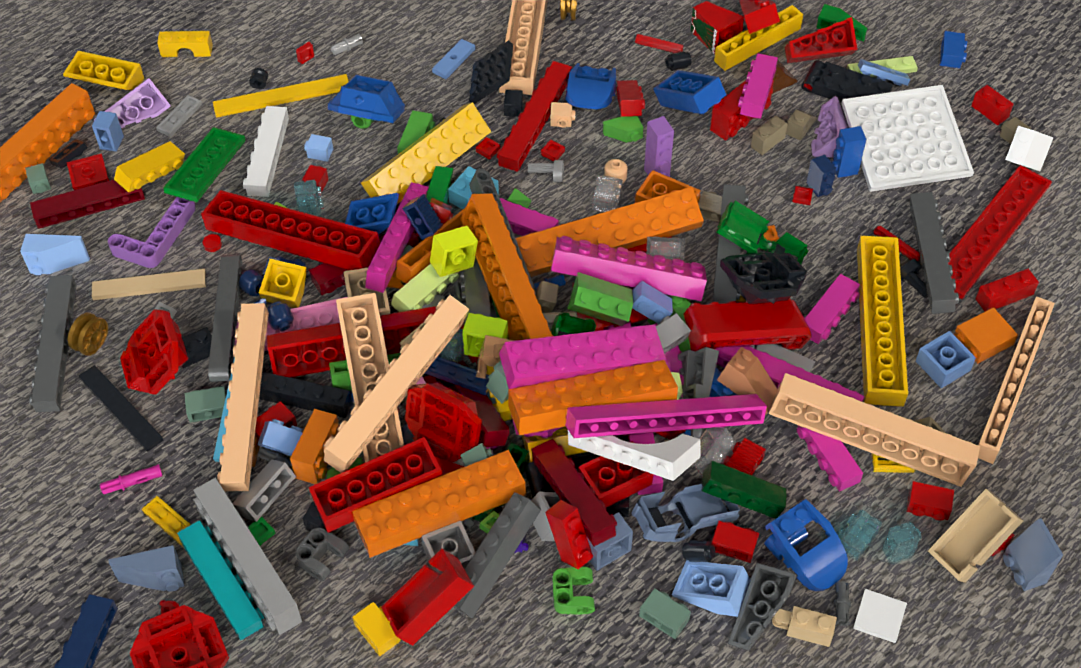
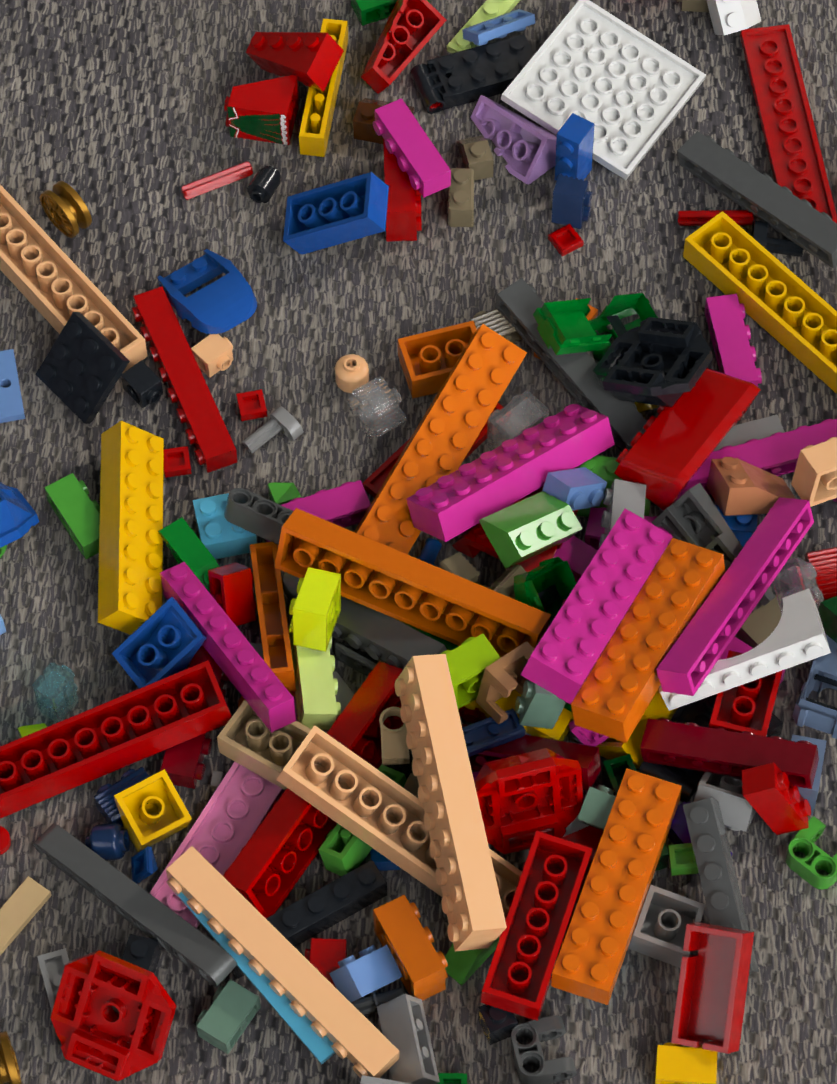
camera: 45 degrees left, 5 degrees up
dark blue head [268,301,294,331] -> none
red brick [302,165,329,195] -> none
dark blue brick [402,194,443,240] -> none
bright green slope [603,116,643,143] -> none
red brick [617,80,645,117] -> none
medium lavender brick [644,116,674,177] -> none

